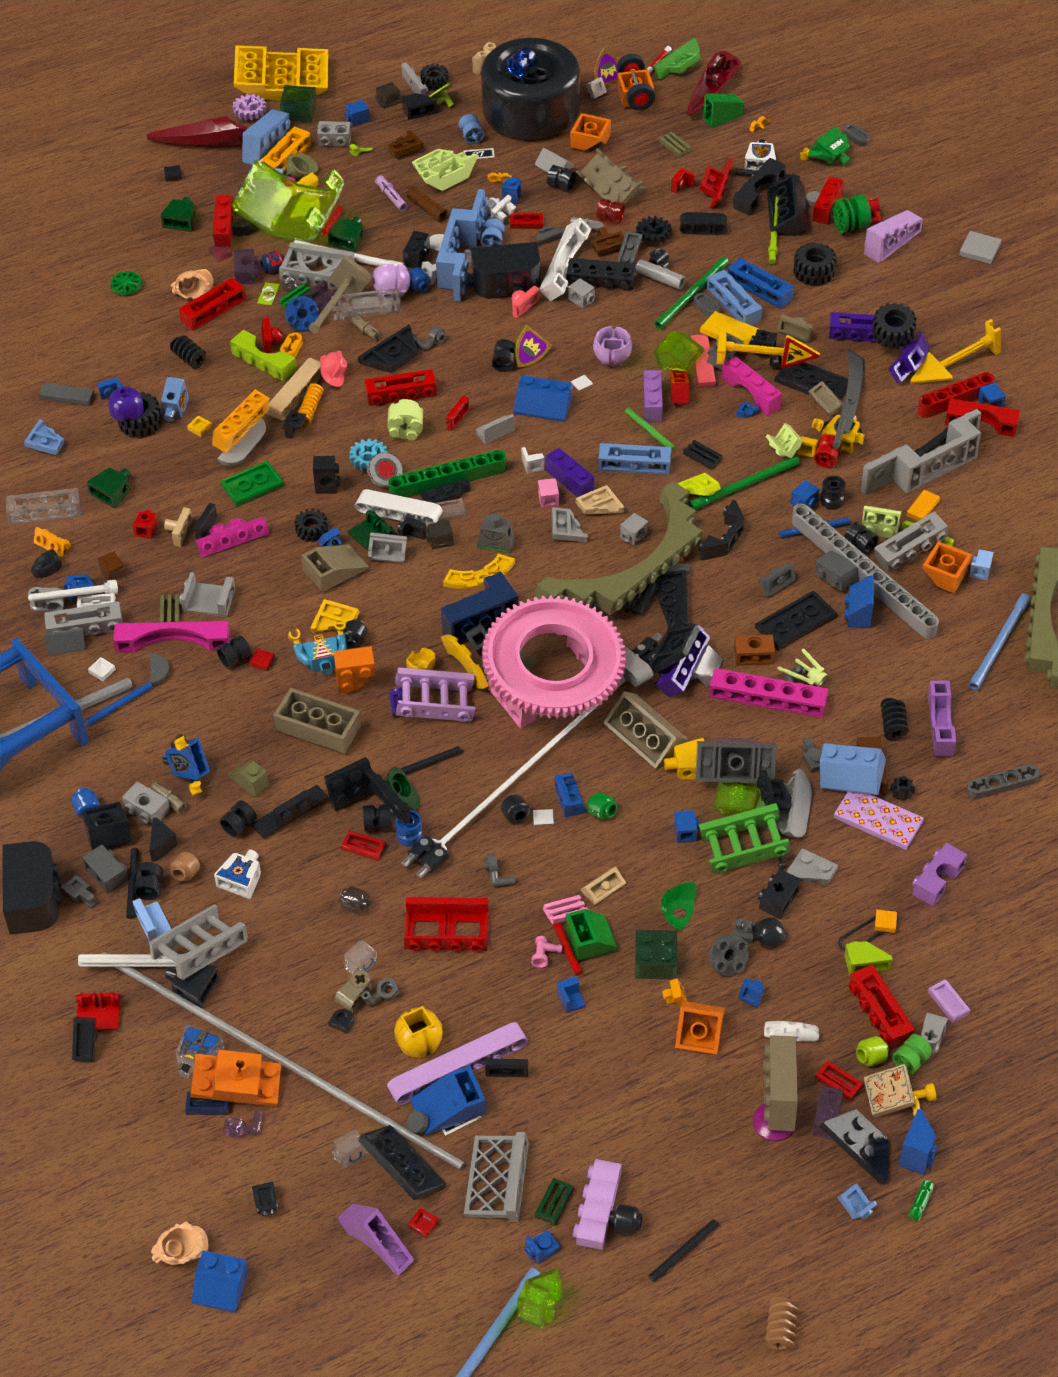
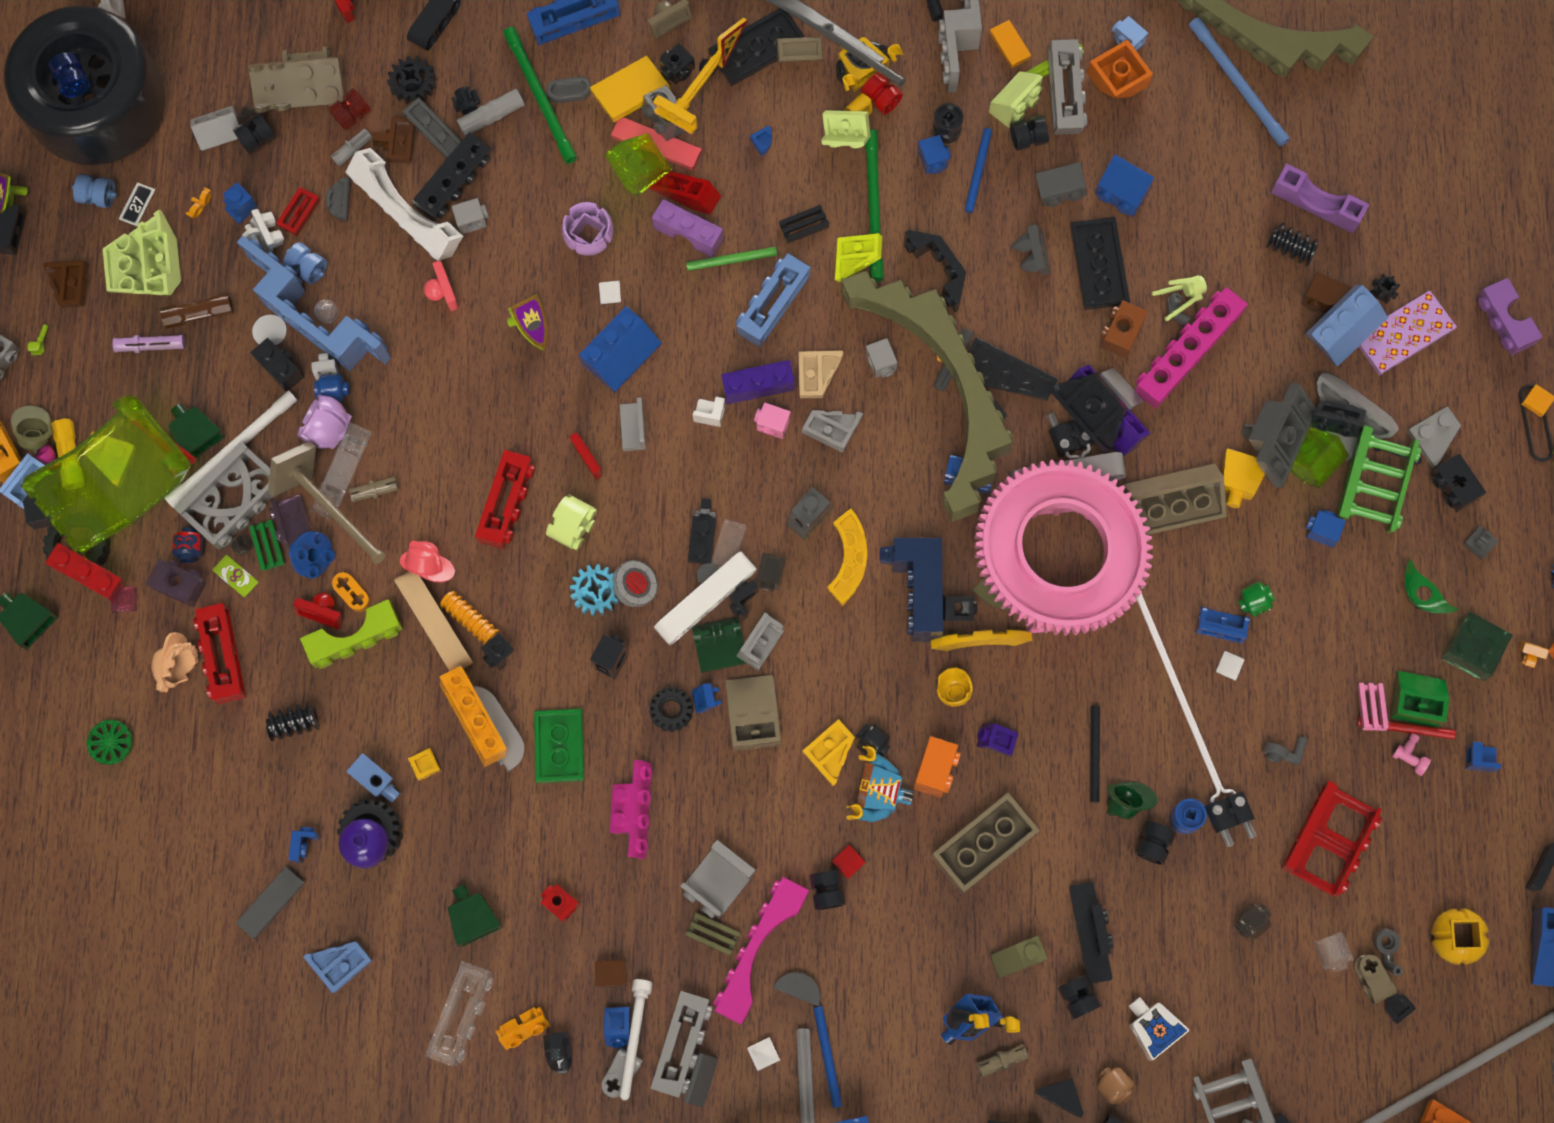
camera: 60 degrees left, 25 degrees up
white tile [77,593,116,613] -> none
light grey brick [122,782,170,825] -> none
tan tile [164,507,193,547] -> none
black tile [194,503,217,540] -> none
black bracket [324,757,410,824] -> none
red tile [341,831,386,861] -> none
black wing [357,324,418,372] -> none
lavender beam [387,1022,528,1105] -> none
green beam [388,450,507,498] -> none
lavender fence [395,667,475,722] -> none
dark grey plate [414,326,445,351] -> none
black brick [471,242,541,299] -> none
black wheel [492,339,516,372] -> none
black head [501,794,530,824] -> none
orange slope [570,113,611,151] -> none
tan slope [580,866,626,905] -> none
medium blue brick [707,270,763,325] -> none
dark grey plate [709,934,749,976] -> none
dark pink arch [722,356,782,416] -> none
black hair [753,917,786,949] -> none
light grey beam [792,504,939,639] -> none
dark grey plate [802,737,822,773] -> none
dark grey beam [966,764,1040,799] -> none

